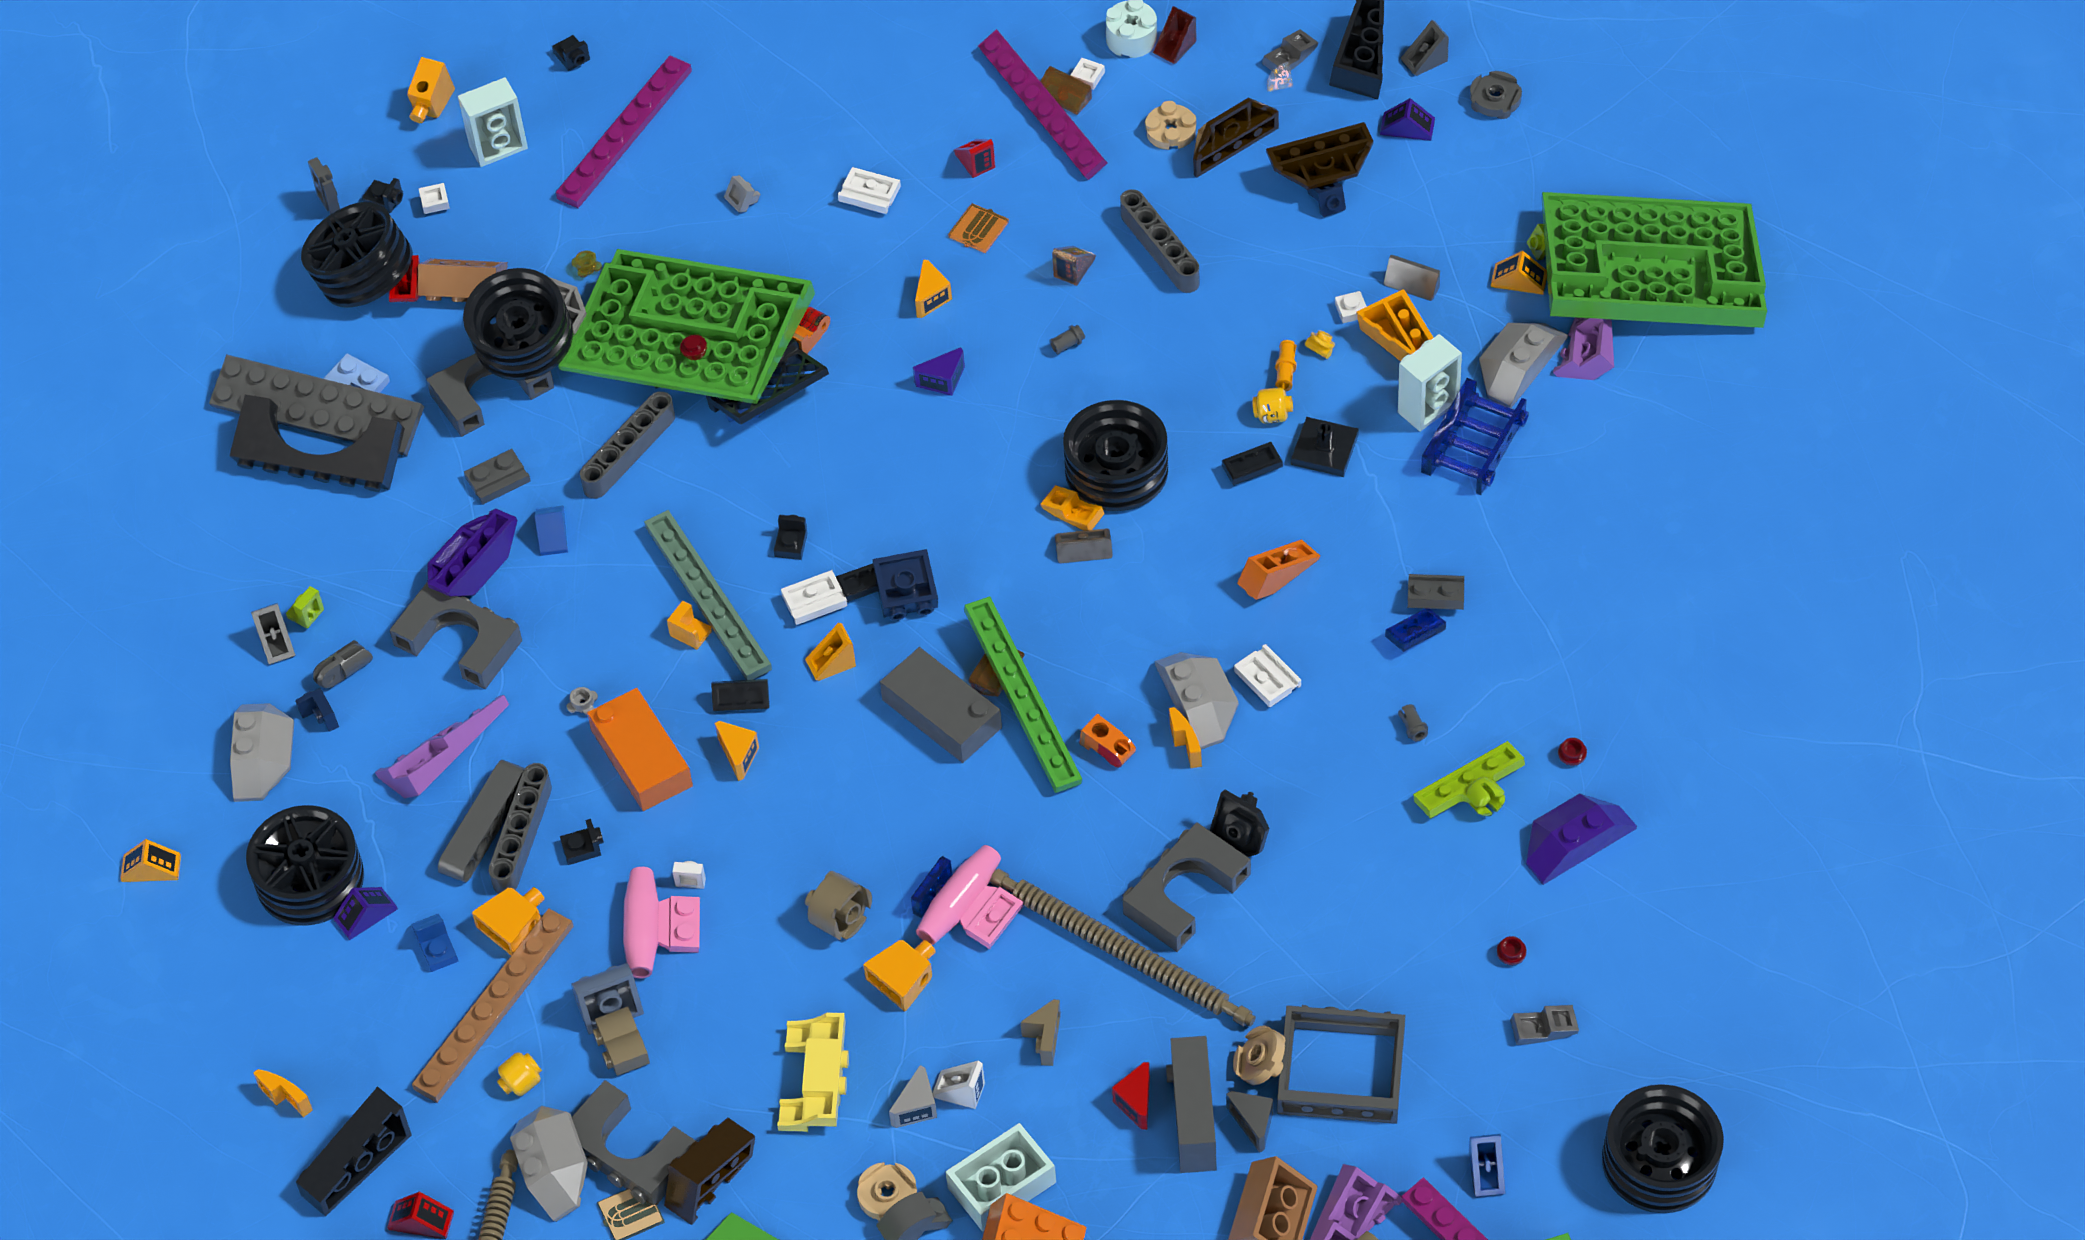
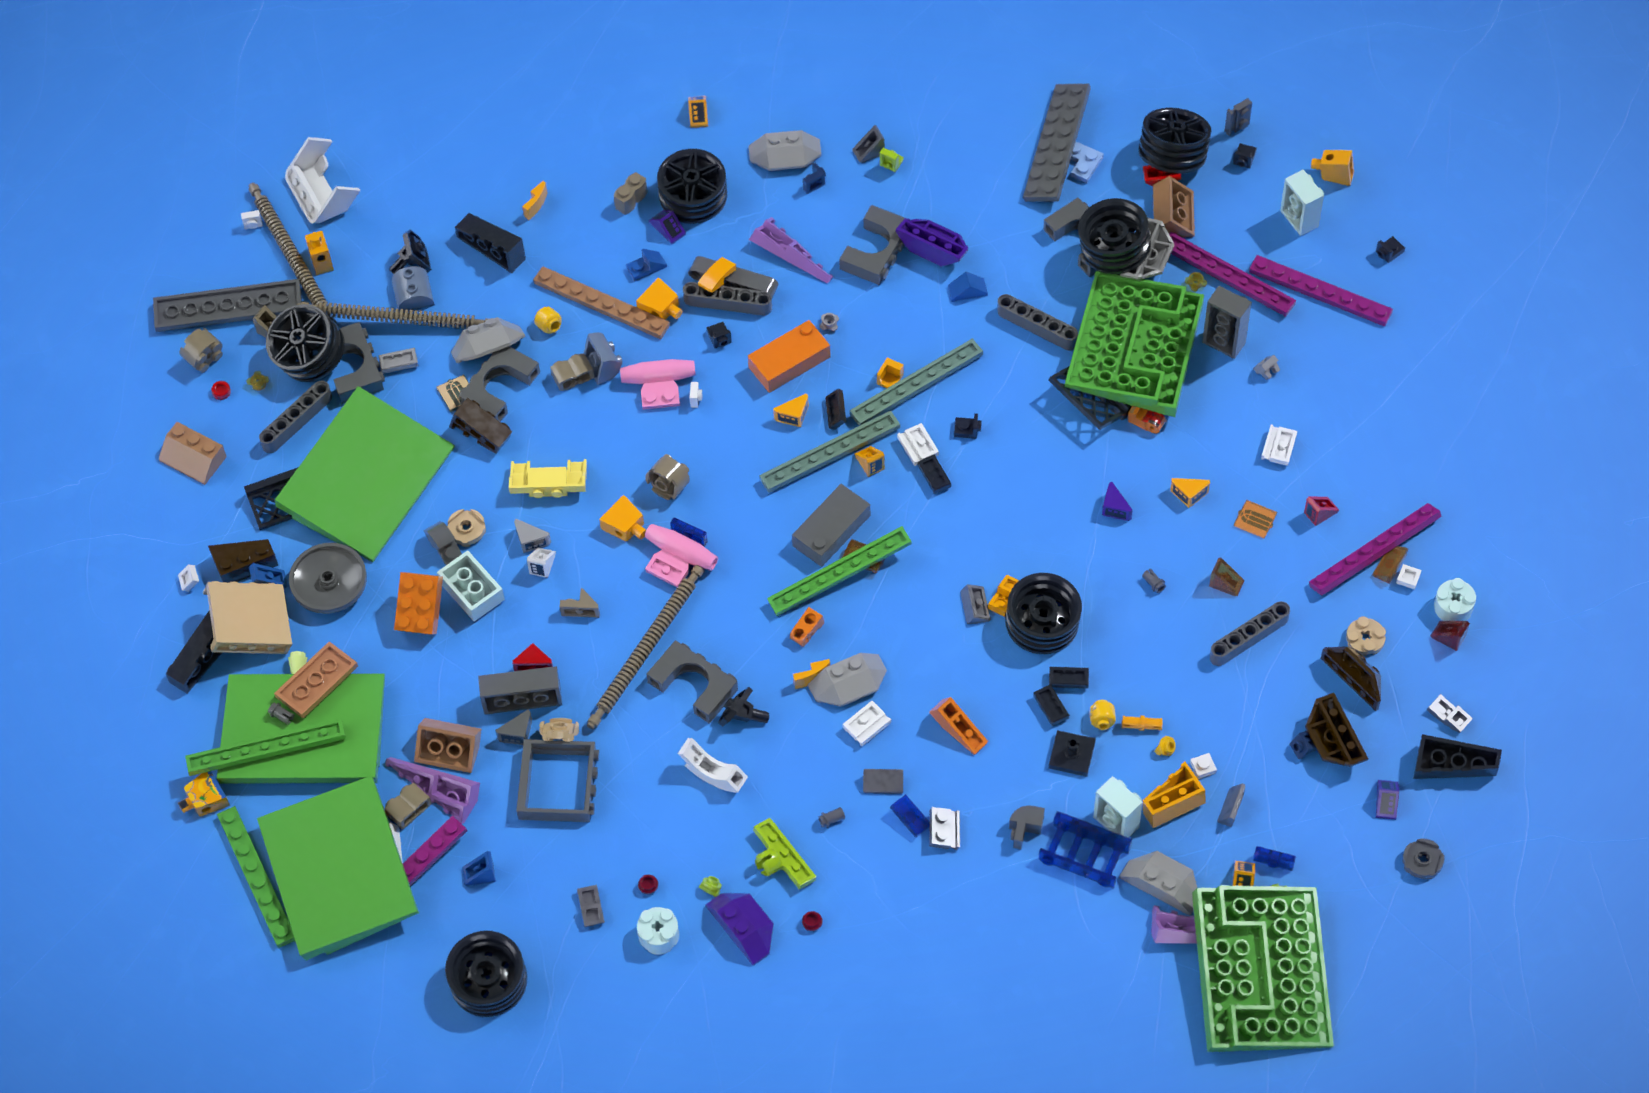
camera: 85 degrees right, 5 degrees up
black arch [229,394,405,492] -> none
dark grey arm [313,640,373,688] -> none
red slope [387,1191,454,1239] -> none
white plate [418,183,450,214] -> none
dark grey plate [464,449,531,505] -> none
dark red plate [680,335,707,360] -> none
dark blue plate [873,549,938,620] -> none
clear tile [1267,61,1294,92] -> none
dark grey slope [1400,20,1449,76] -> none
none -> dark tan brick [614,172,647,215]
none -> light aqua brick [637,907,679,955]
none -> white arch [678,738,748,793]
none -> light orange slope [698,257,736,293]
none -> lime plate [699,876,722,897]
none -> sand green plate [759,411,900,493]
none -> flat silver slope [863,769,903,794]
none -> dark grey brick [1009,806,1045,849]
none -> black plate [1049,667,1089,688]
none -> magenta plate [1169,232,1296,317]
none -> dark grey brick [1202,286,1252,359]
none -> clear blue plate [1253,846,1296,871]

